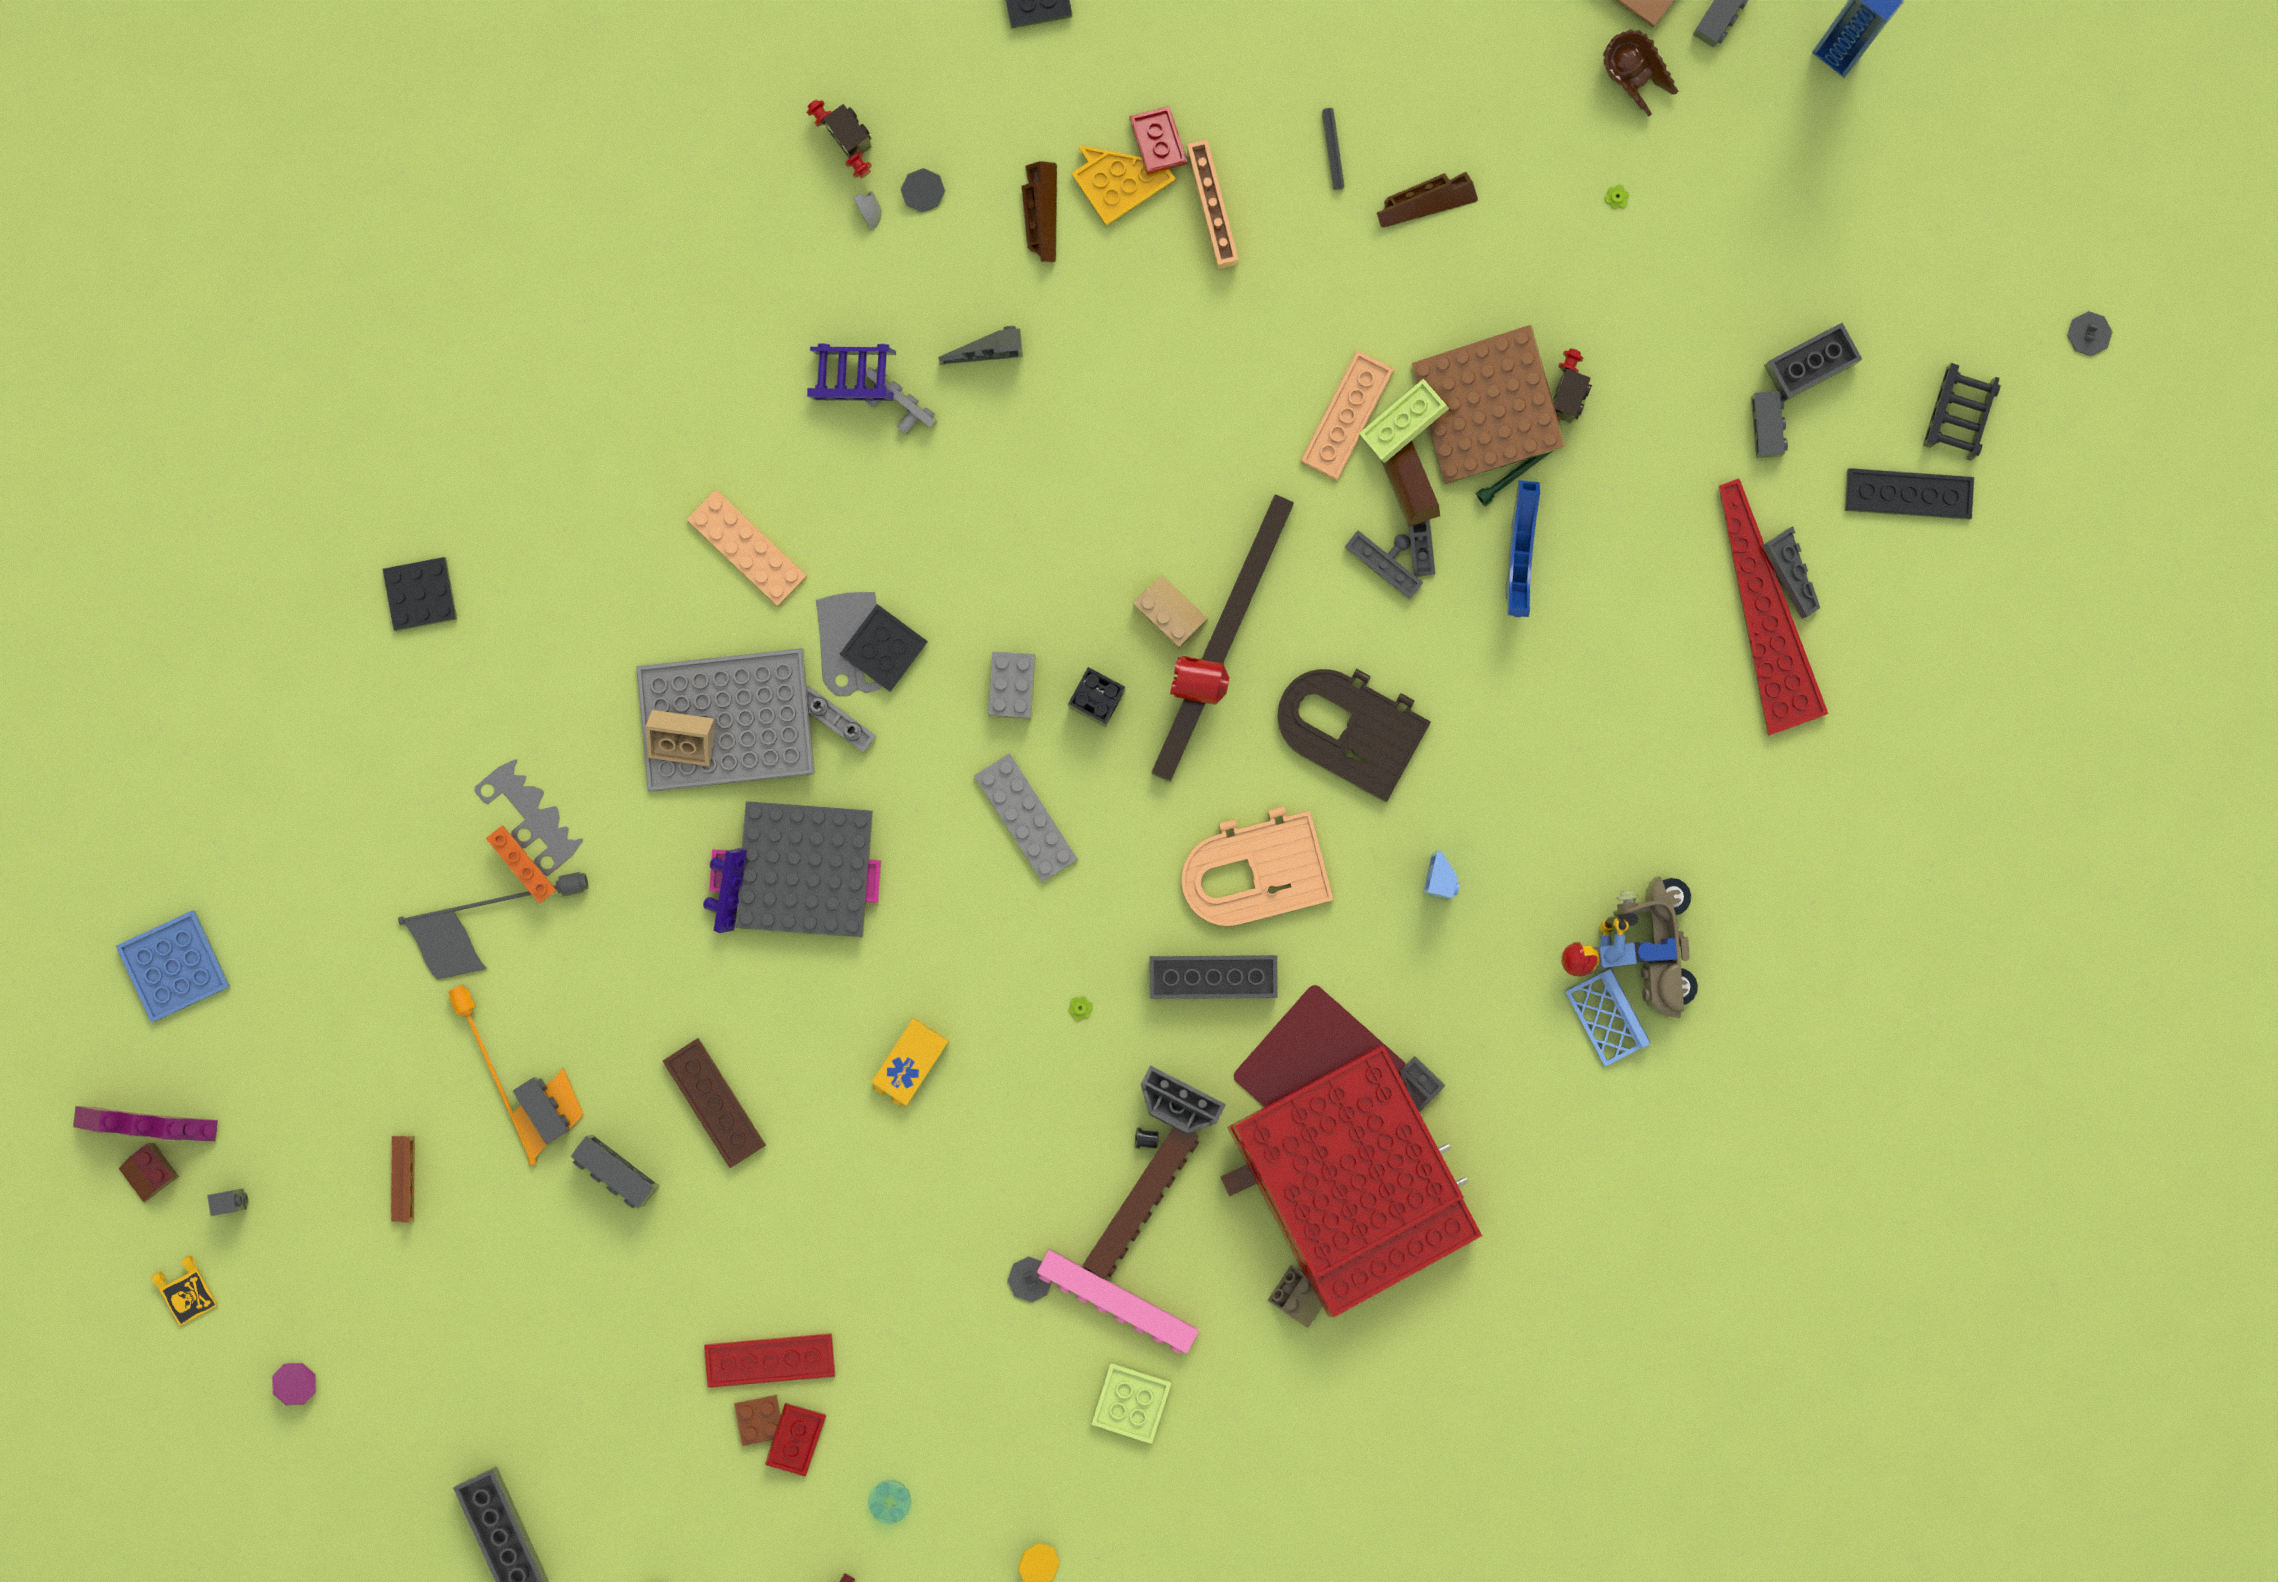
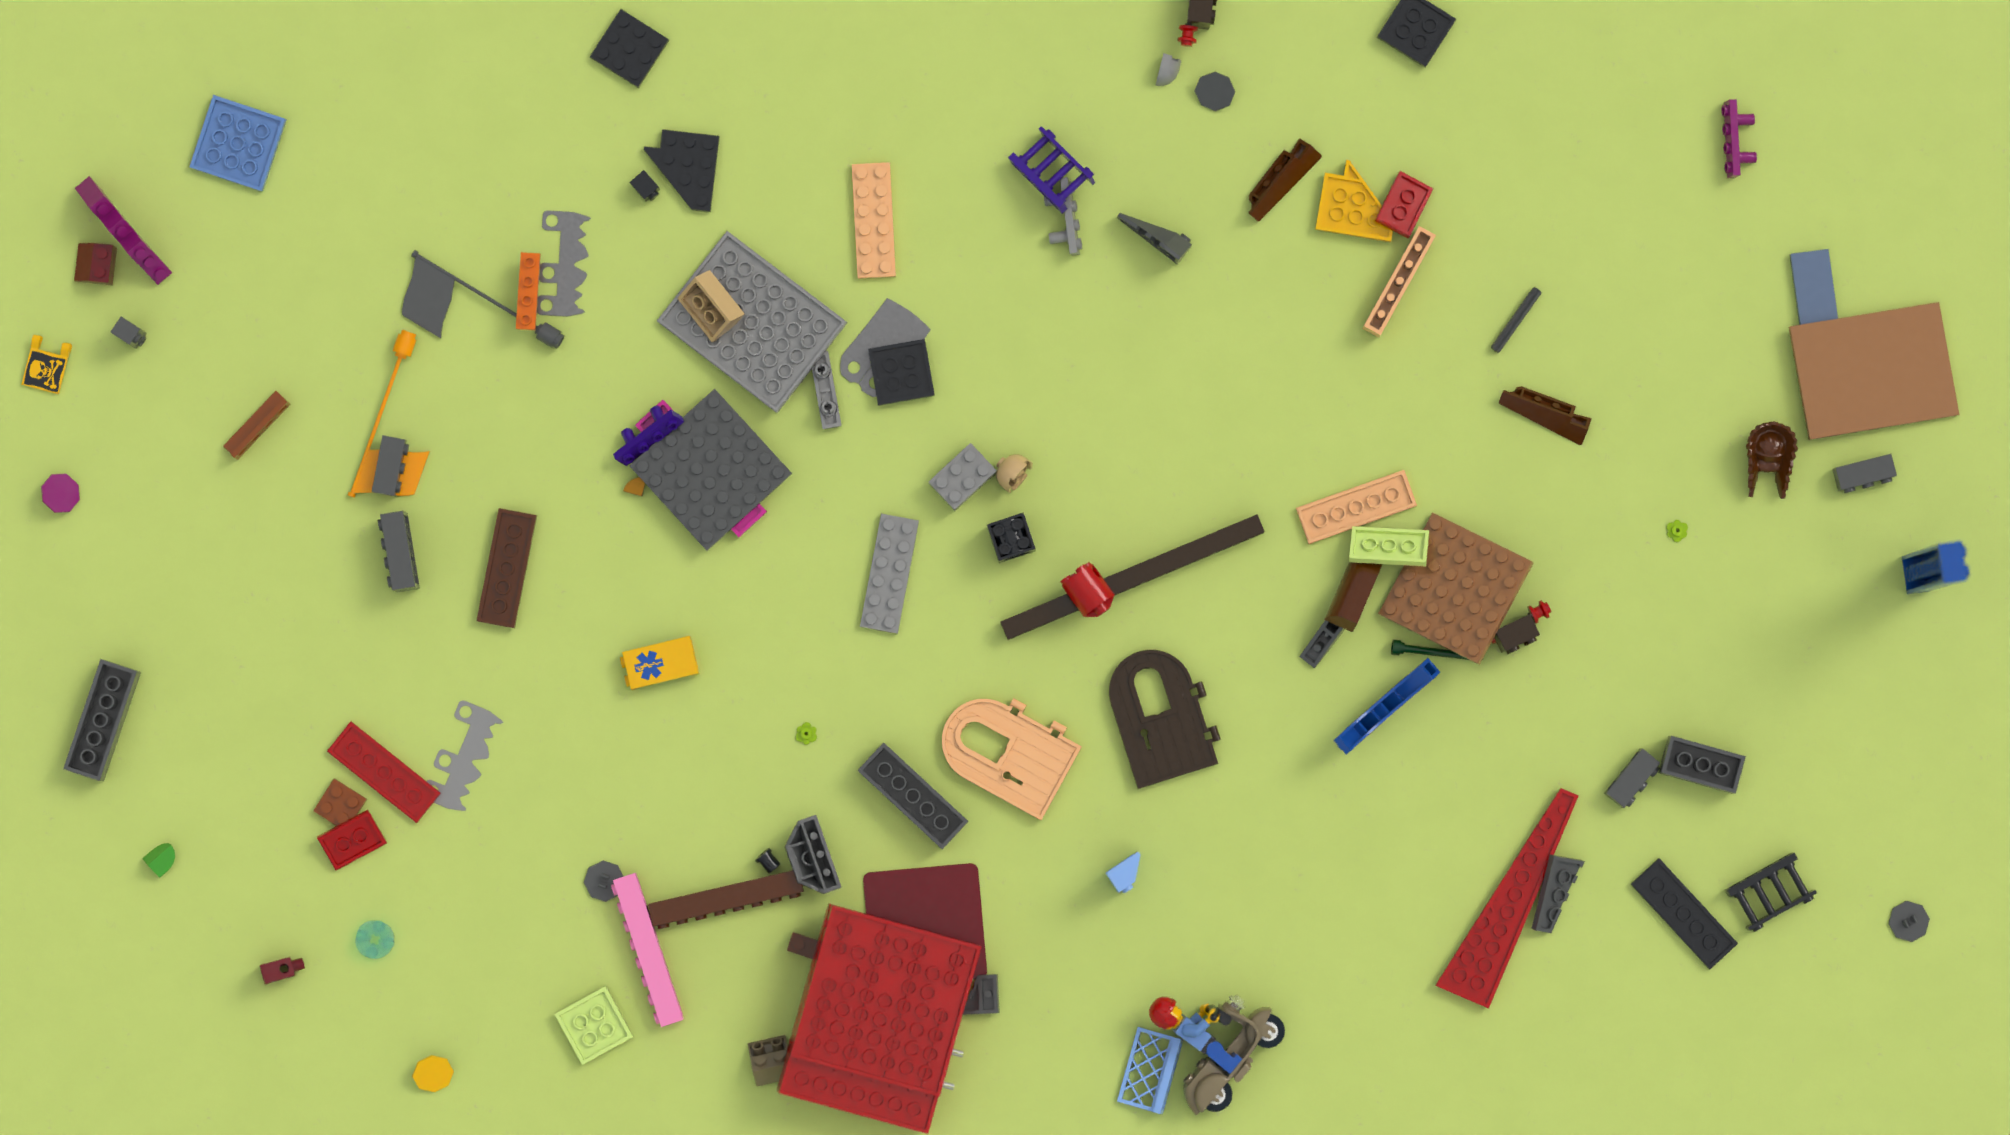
camera: 45 degrees right, 0 degrees up
tan slope [1133,576,1208,649] -> none
dark grey plate [1344,531,1423,600] -> none
none -> light grey piece [427,701,503,811]
none -> pearl gold tile [623,477,646,497]
none -> black brick [630,170,660,202]
none -> black wing [644,129,720,212]
none -> tan cylinder [996,454,1033,493]

